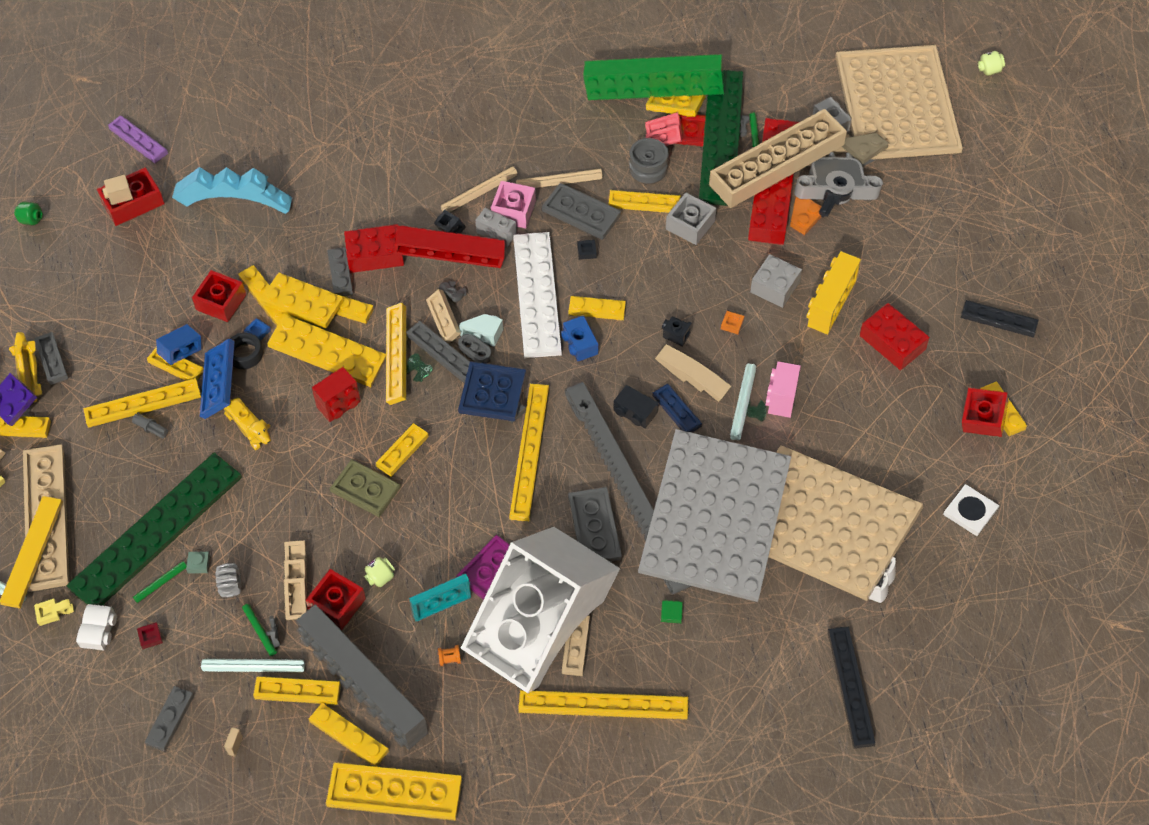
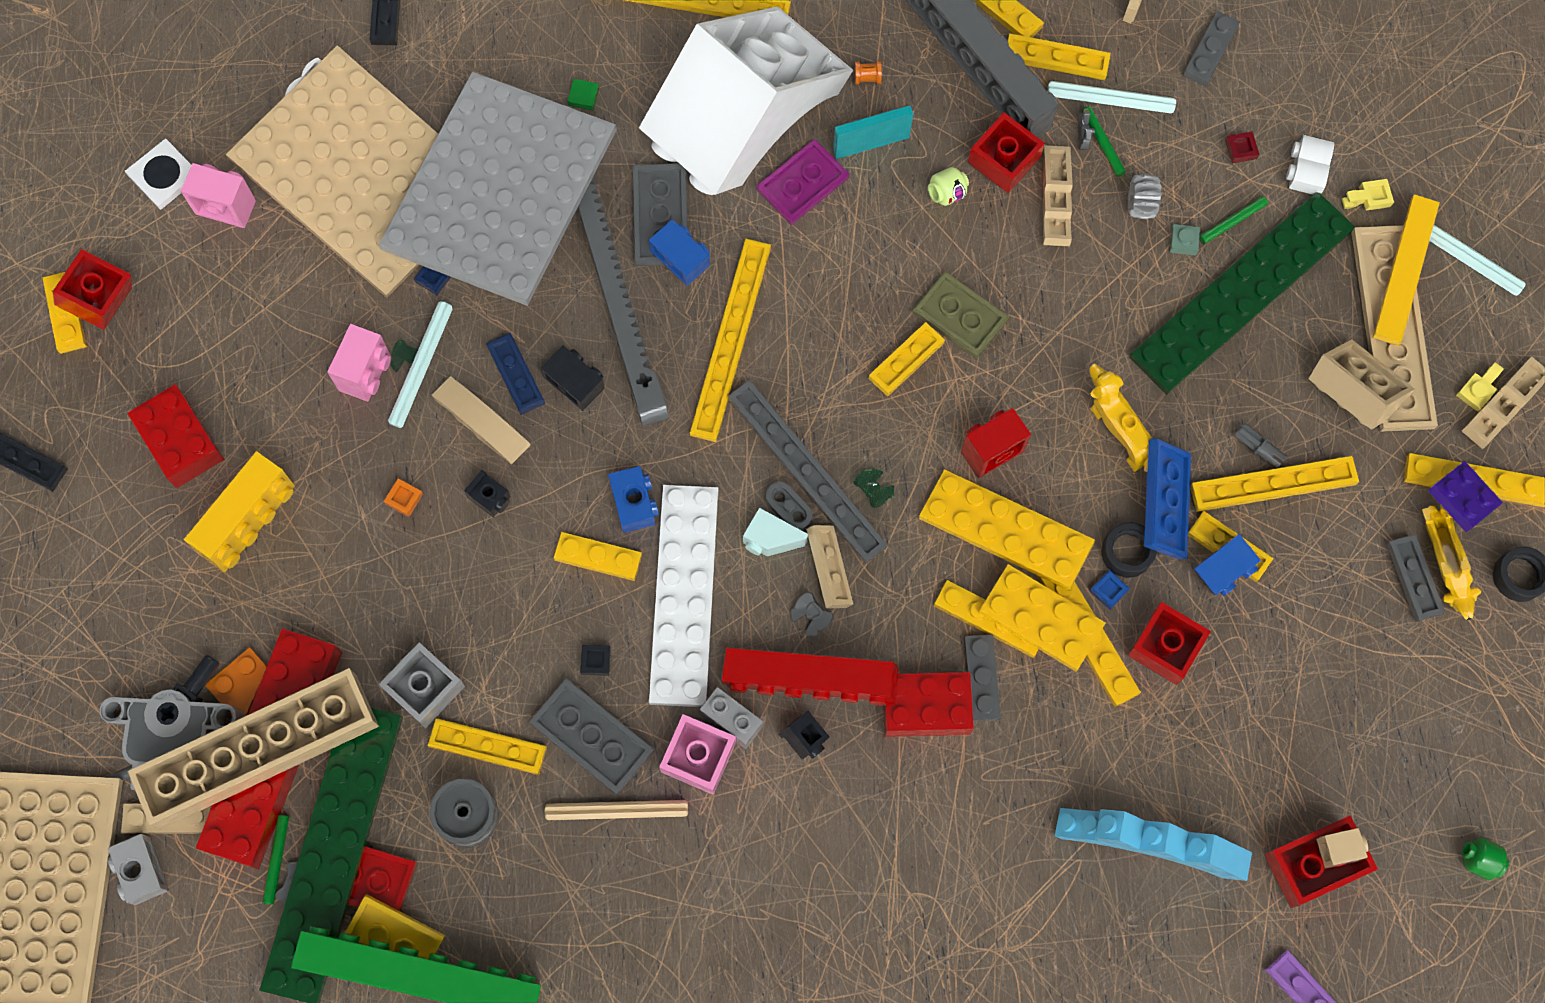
camera: 175 degrees left, 15 degrees up
yellow plate [386,303,406,405] -> none
tan axle [441,167,517,212] -> none
dark blue plate [458,362,526,421] -> none
coral slope [645,112,682,146] -> none
light grey brick [750,254,802,308] -> none
dark tan wing [842,133,889,165] -> none
none -> bright pink brick [181,163,256,228]
none -> blue brick [649,220,710,286]
none -> tan slope [1308,340,1415,430]

